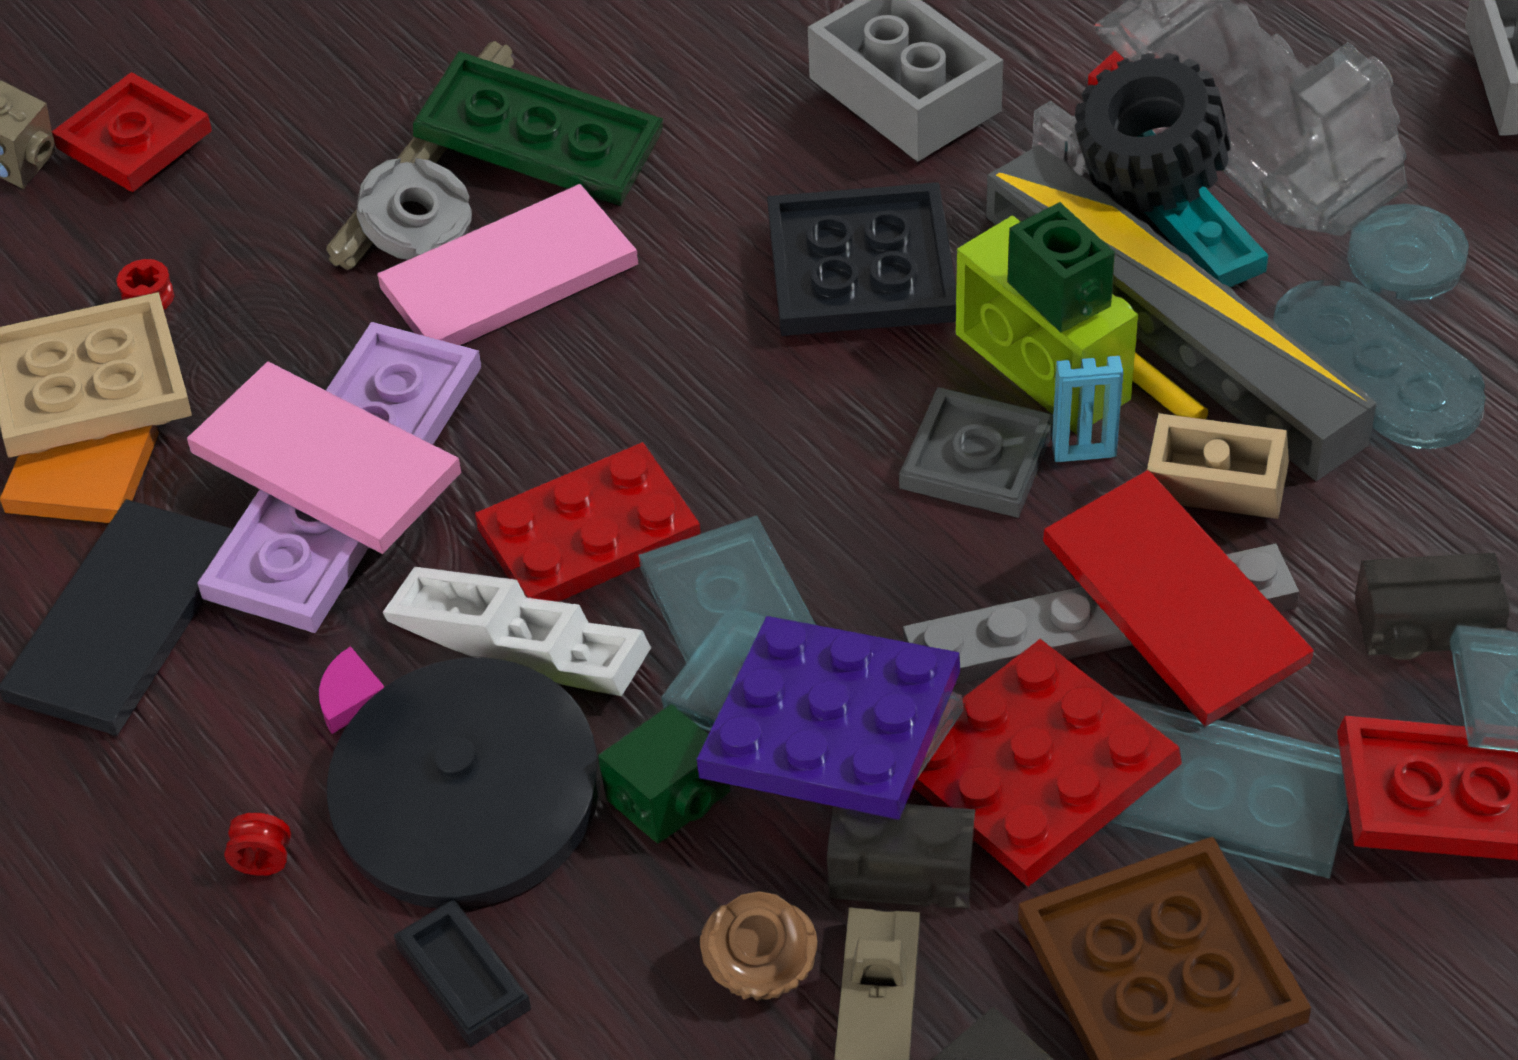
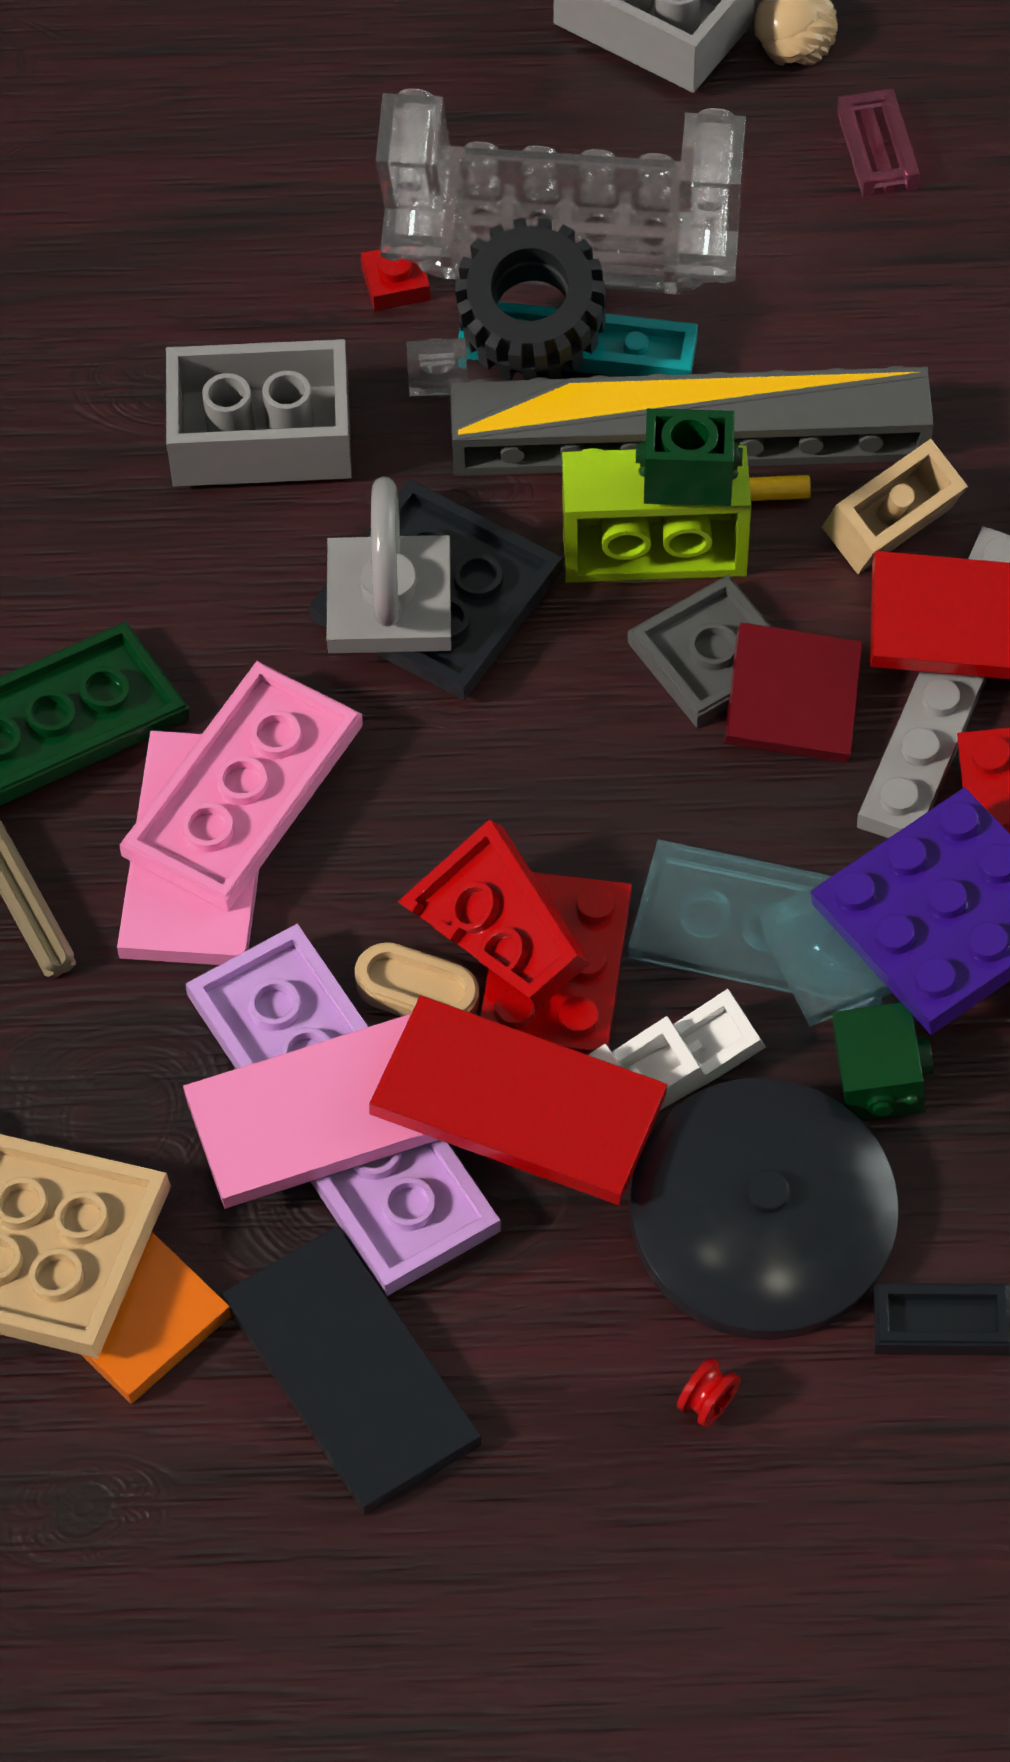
camera: 55 degrees left, 10 degrees up
dark pink tile [319,646,384,734] -> none
light grey tile [356,158,472,260] -> none
medium azure tile [1052,356,1123,462] -> none
clear light blue tile [1273,280,1486,448] -> none
clear light blue tile [1347,203,1469,301] -> none
none -> bright pink tile [120,661,363,912]
none -> light grey tile [327,476,451,653]
none -> tan tile [355,943,479,1017]
none -> red tile [369,995,668,1205]
none -> red wing [398,819,590,1005]
none -> dark red tile [724,622,862,763]

